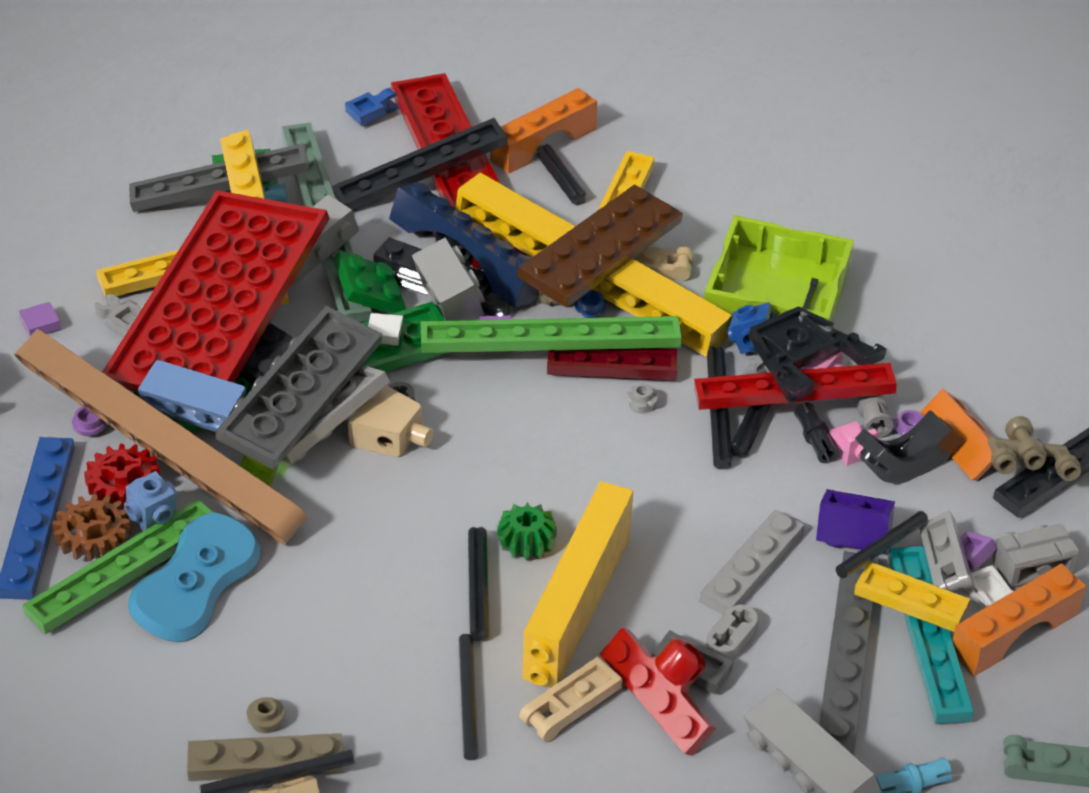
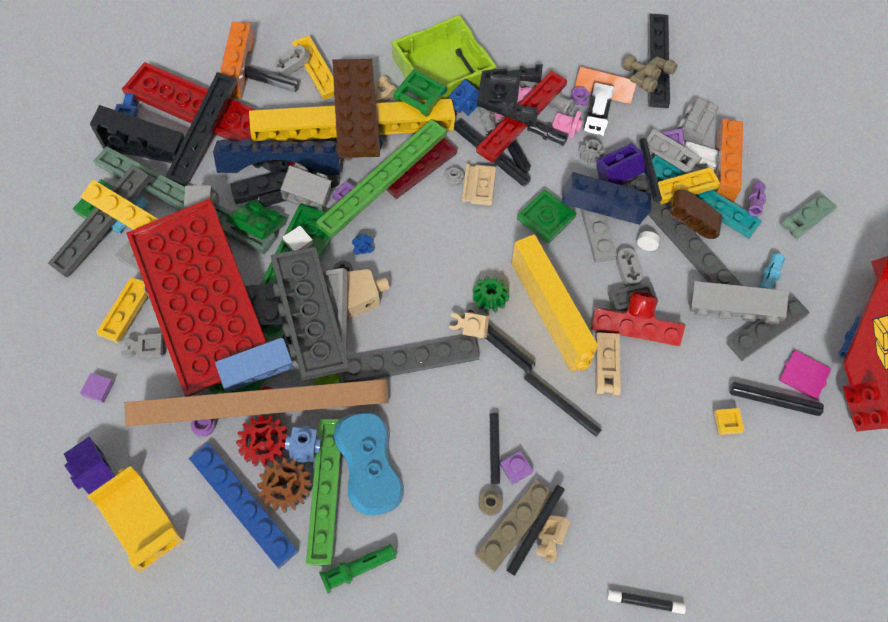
camera: 45 degrees left, 20 degrees up
none -> black wedge [90,105,185,163]
none -> light grey beam [274,45,310,76]
none -> green pin [319,543,396,594]
none -> dark grey plate [343,337,479,383]
none -> blue plate [352,234,374,255]
none -> green plate [393,69,447,117]
none -> tan plate [449,312,489,338]
none -> tan plate [462,164,496,206]
none -> black bar [489,413,500,484]
none -> medium lavender plate [500,451,534,485]
none -> green plate [517,189,577,244]
none -> dark blue brick [562,172,651,225]
none -> light grey gear [579,139,605,164]
none -> white tile [637,231,660,251]
none -> reddish brown beam [669,190,723,239]
none -> medium lavender pin [749,182,766,217]

